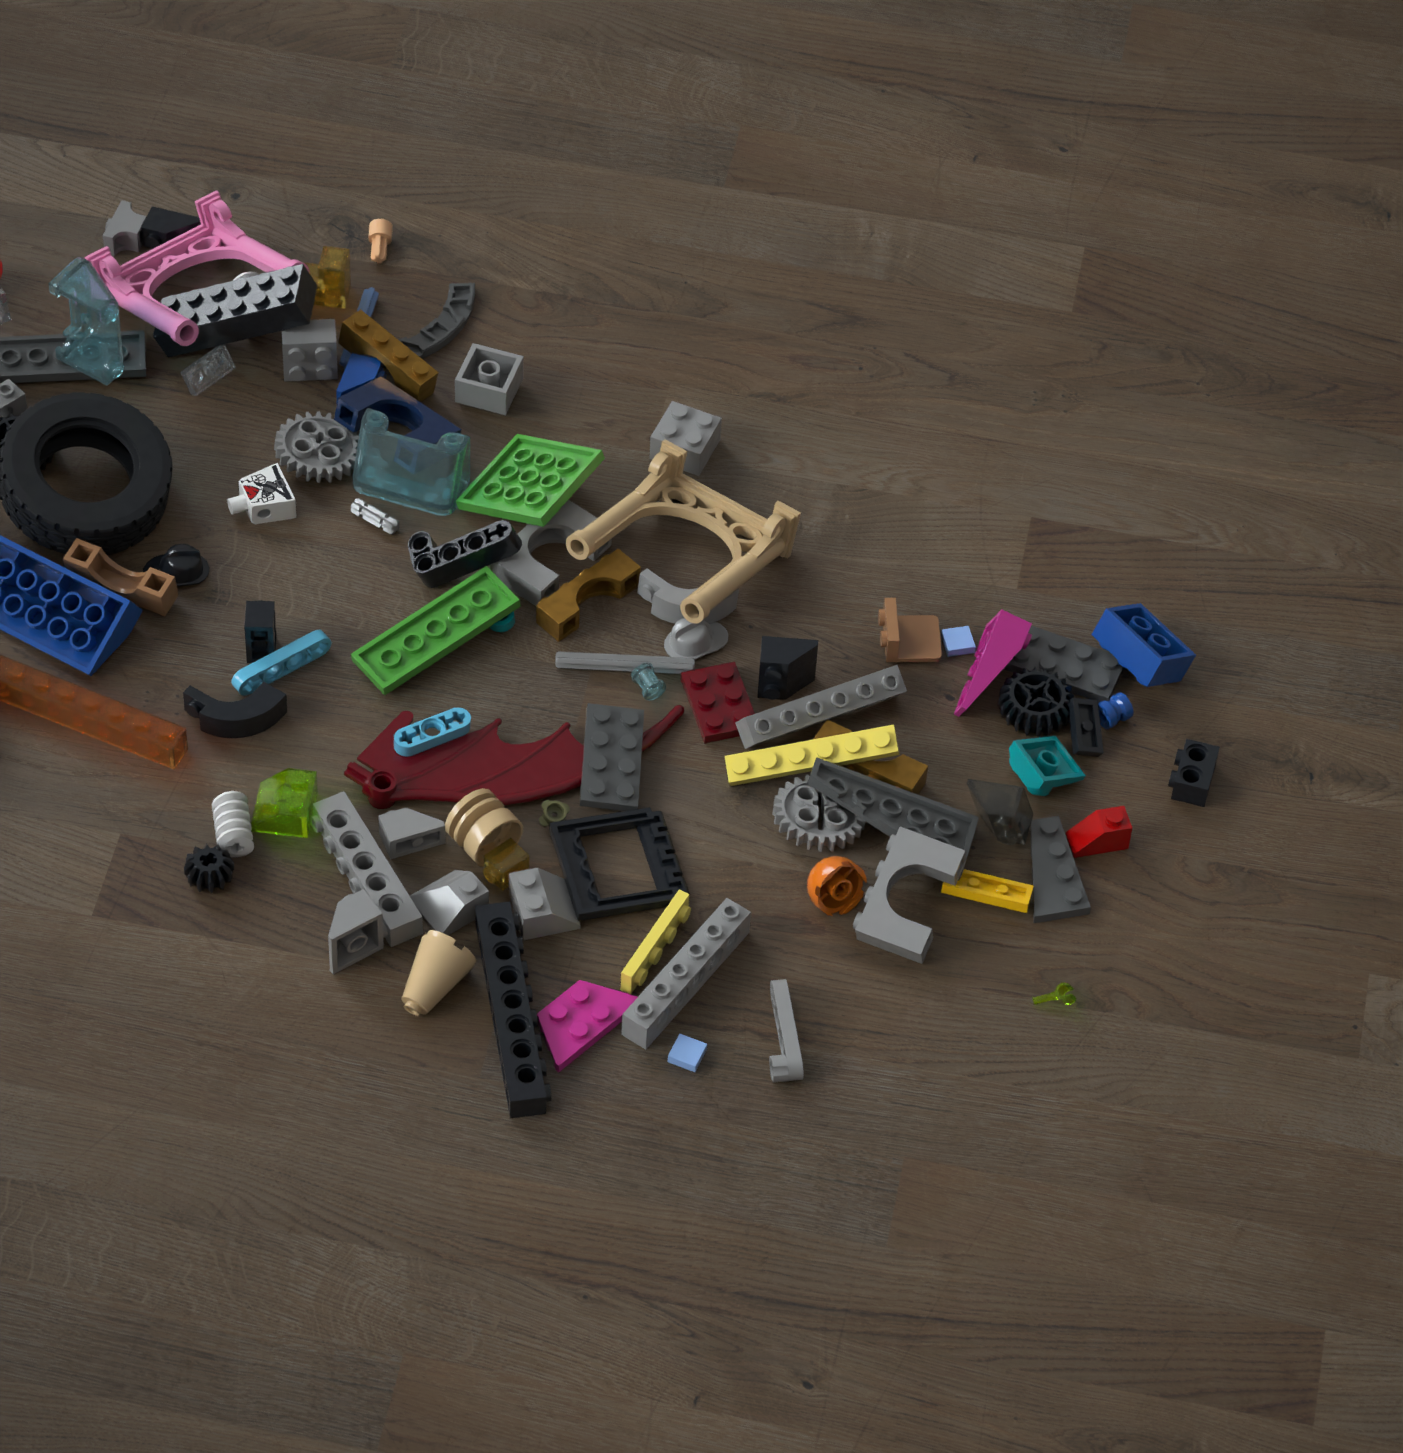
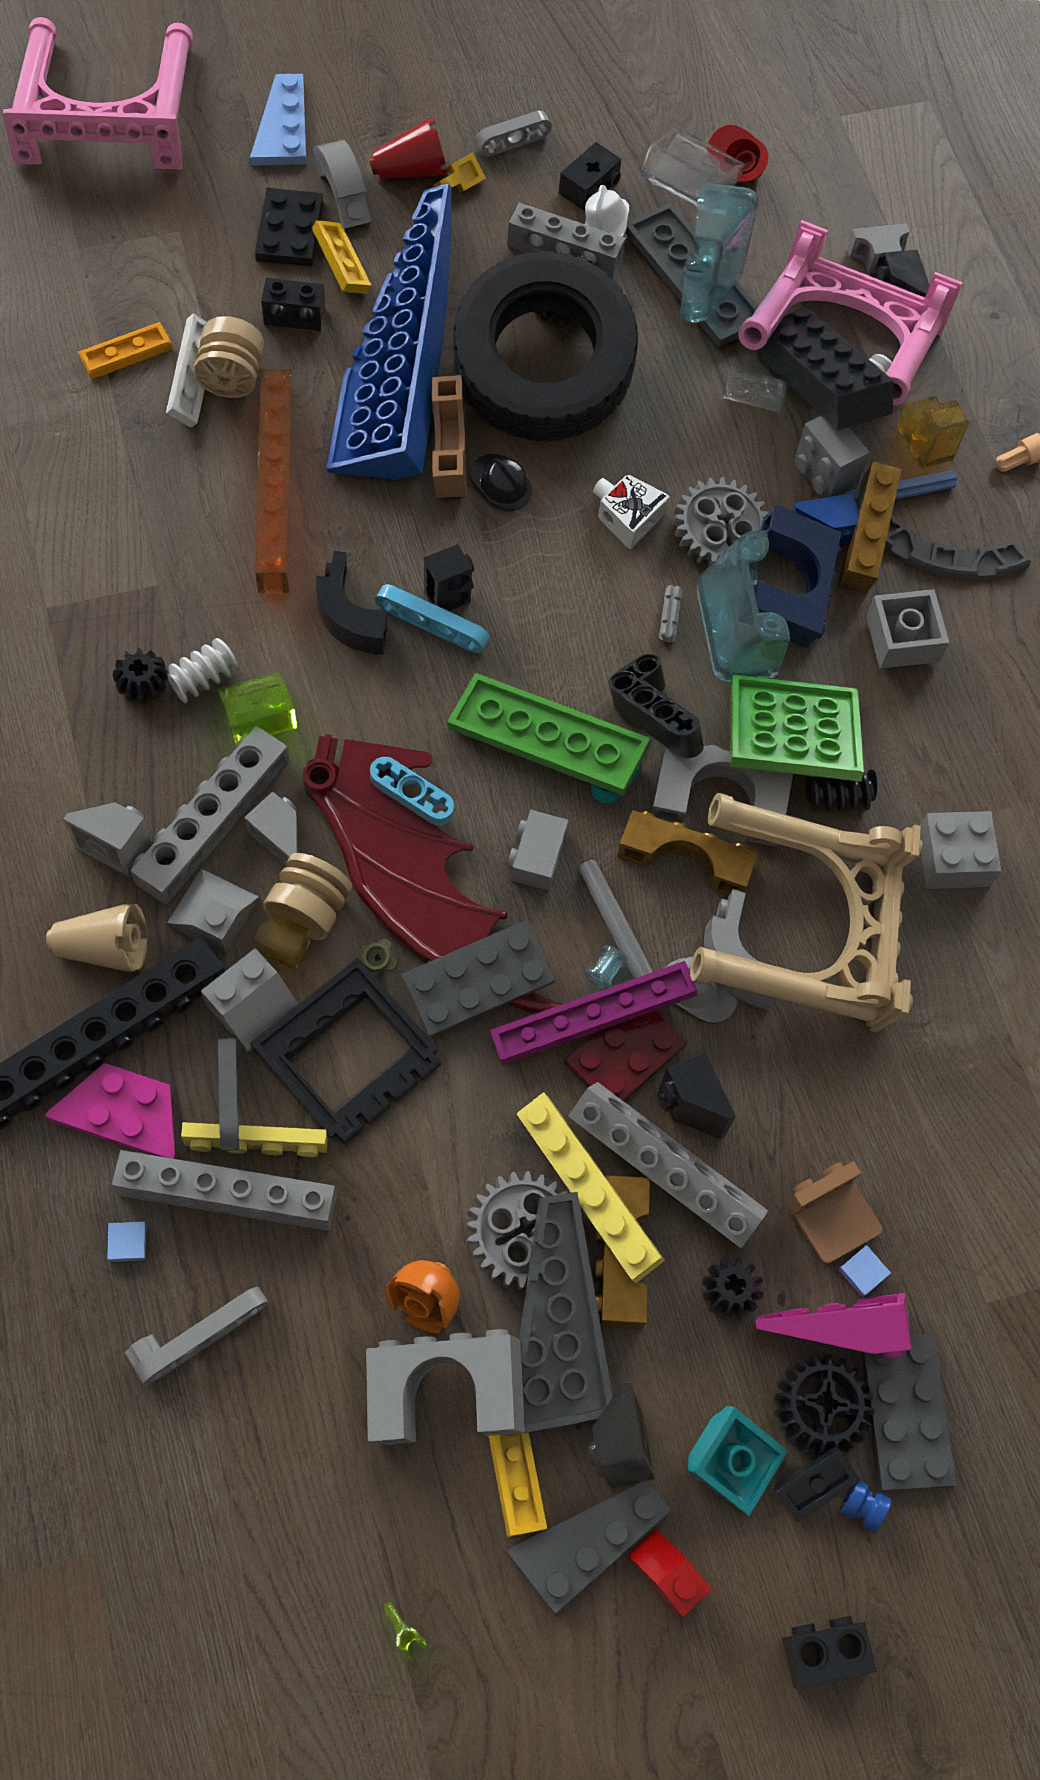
camera: 60 degrees right, 15 degrees up
blue brick [1091,603,1196,687] -> none
none -> dark grey beam [218,1038,239,1151]
none -> magenta plate [490,961,698,1065]
none -> light grey brick [507,809,568,891]
none -> black gear [702,1257,764,1320]
none -> black piece [805,769,878,812]

